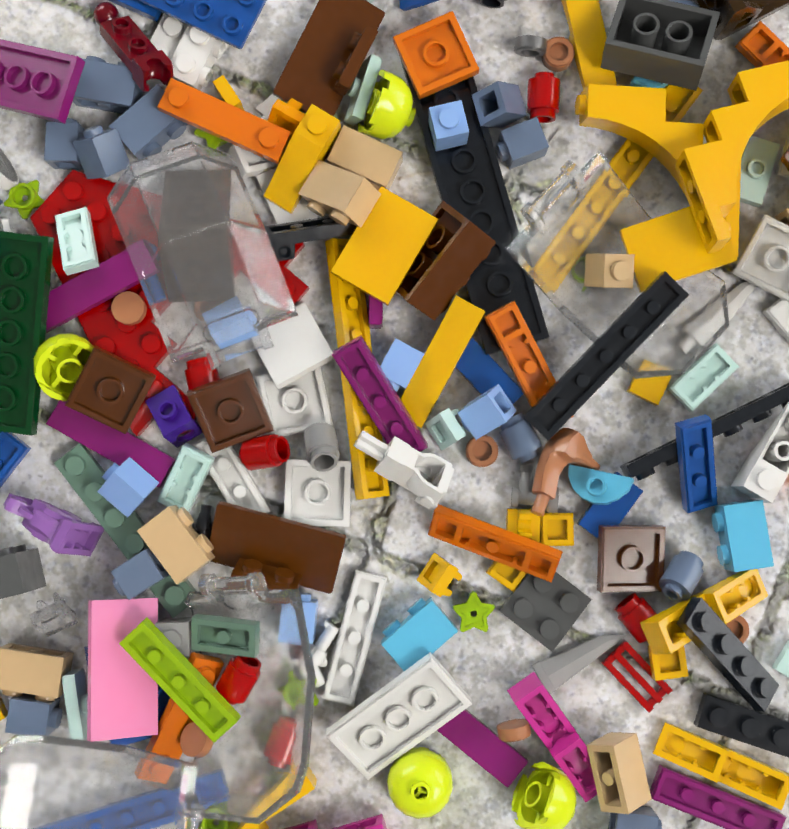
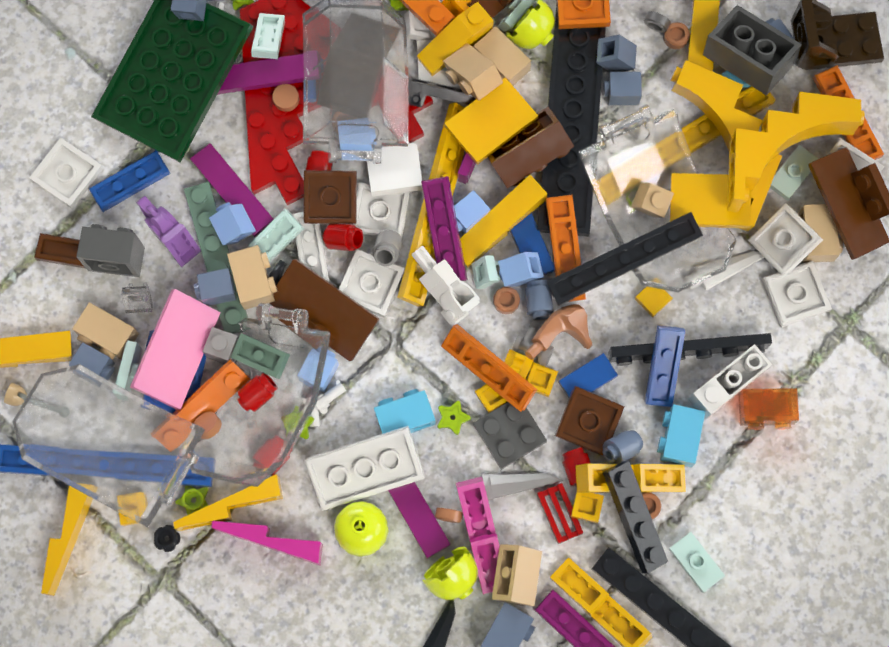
camera: 20 degrees right, 10 degrees down
neon yellow cylinder [34,333,94,401] -> none
reddish brown tile [65,345,156,434] -> none
lime plate [119,617,241,743] -> none
dark purple bracket [146,385,203,448] -> none
white tile [322,569,387,707] -> none
yellow tile [417,553,462,597] -> none
light blue brick [428,100,469,151] -> none
red brick [527,72,560,123] -> none
medium azure plate [568,464,634,505] -> none
light aqua plate [667,343,739,412] -> none

